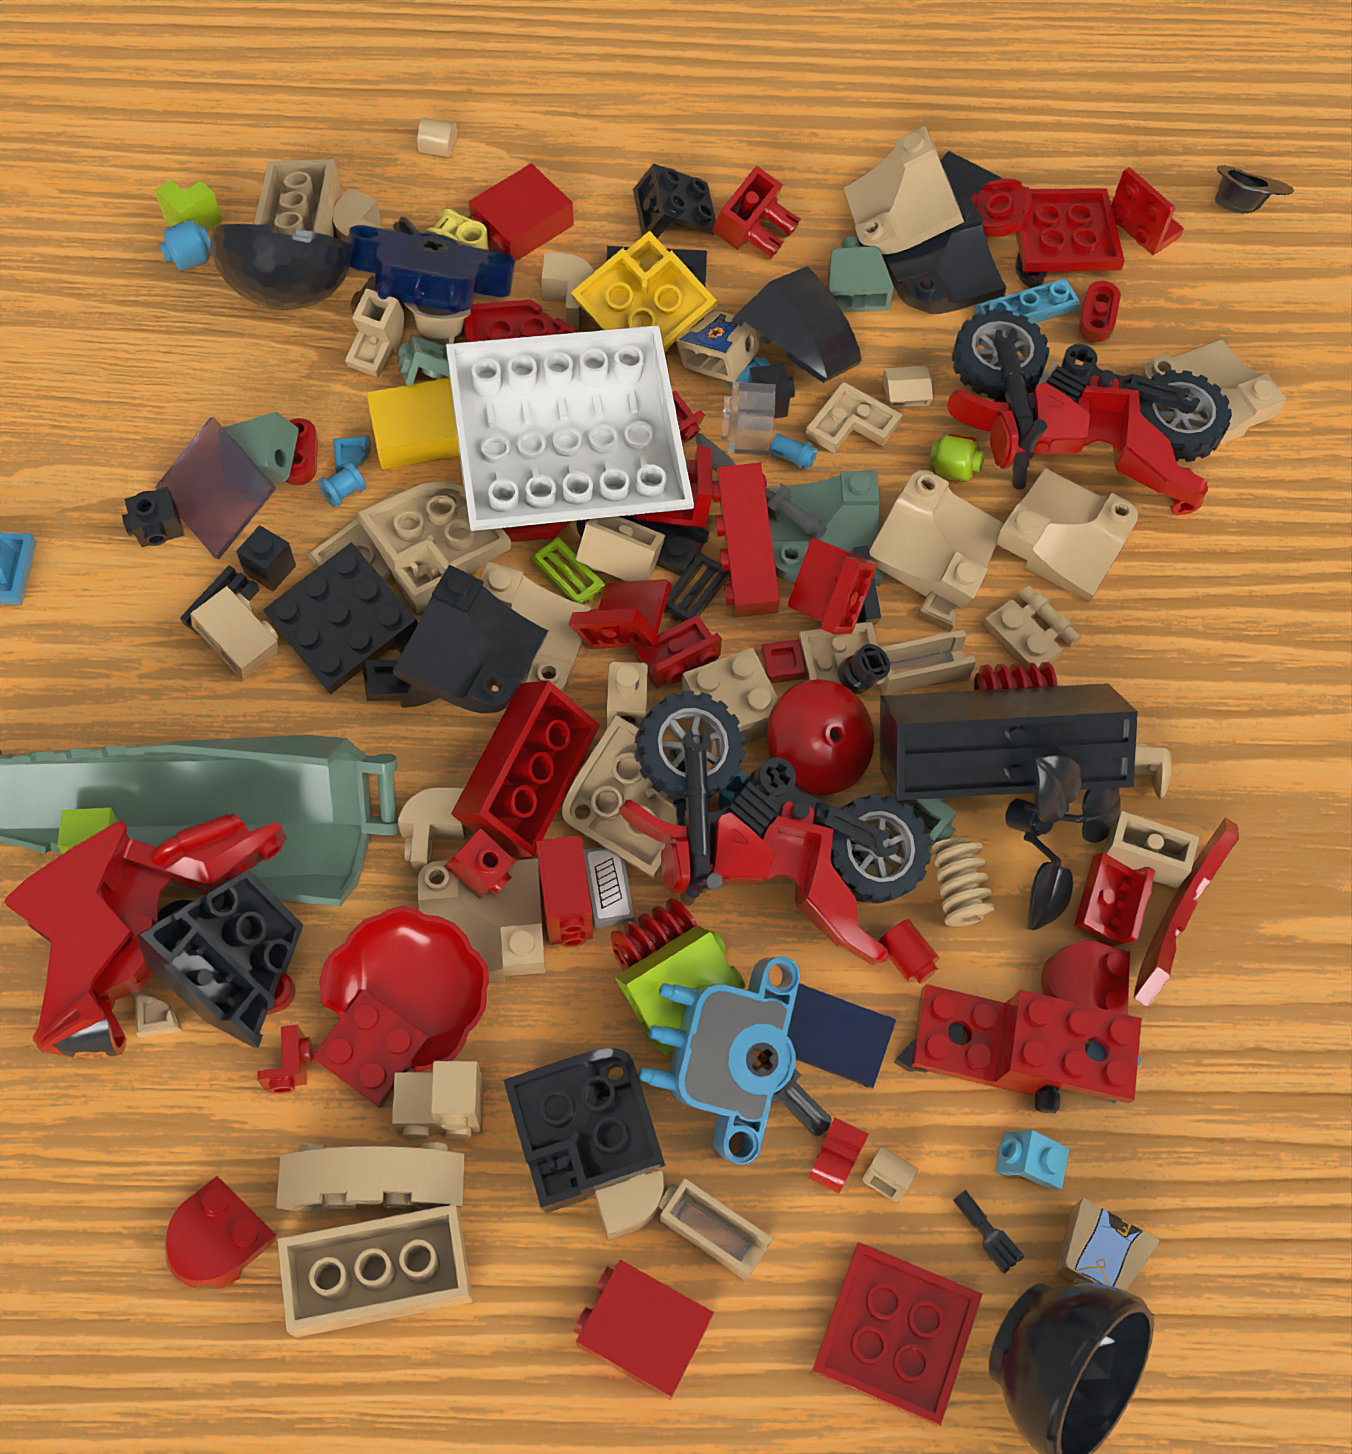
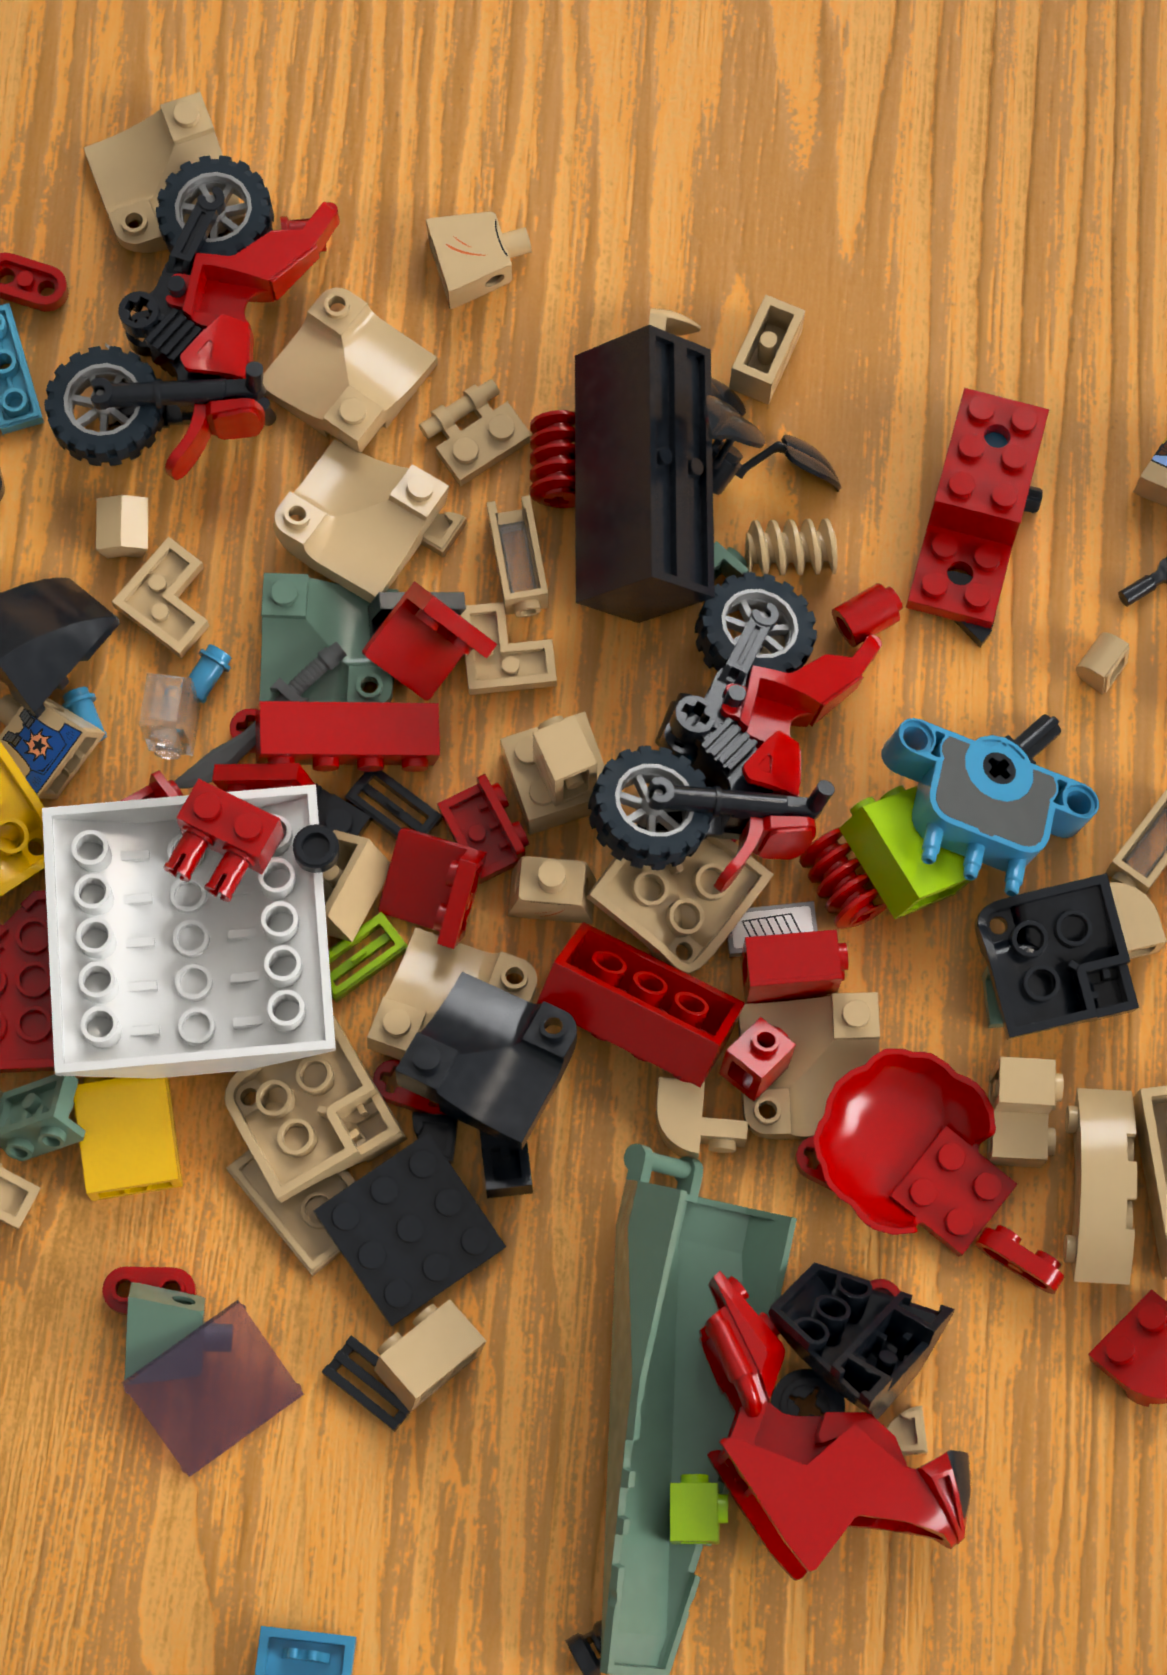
camera: 85 degrees left, 10 degrees up
black brick [122,487,185,547] -> none
black brick [236,525,296,592] -> none
red bracket [257,1024,313,1094] -> none
dark azure bush [317,461,366,507] -> none
dark azure tile [333,436,371,473] -> none
black brick [747,363,795,421] -> none
red tile [761,639,806,683] -> none
red dish [766,679,874,795] -> none
clear blue piece [787,983,896,1089] -> none
red leg [808,1117,869,1194] -> none
black wheel [838,644,890,694] -> none
lime head [930,433,985,482] -> none
medium azure bracket [996,1130,1069,1190] -> none
red slope [1041,940,1130,1015] -> none
red bracket [1074,852,1155,946] -> none
red tile [1134,817,1239,1006] -> none
none -> red brick [163,778,284,902]
none -> black tile [293,824,340,873]
none -> tan torso [426,211,532,309]
none -> tan brick [533,715,598,807]
none -> red plate [975,1225,1065,1294]

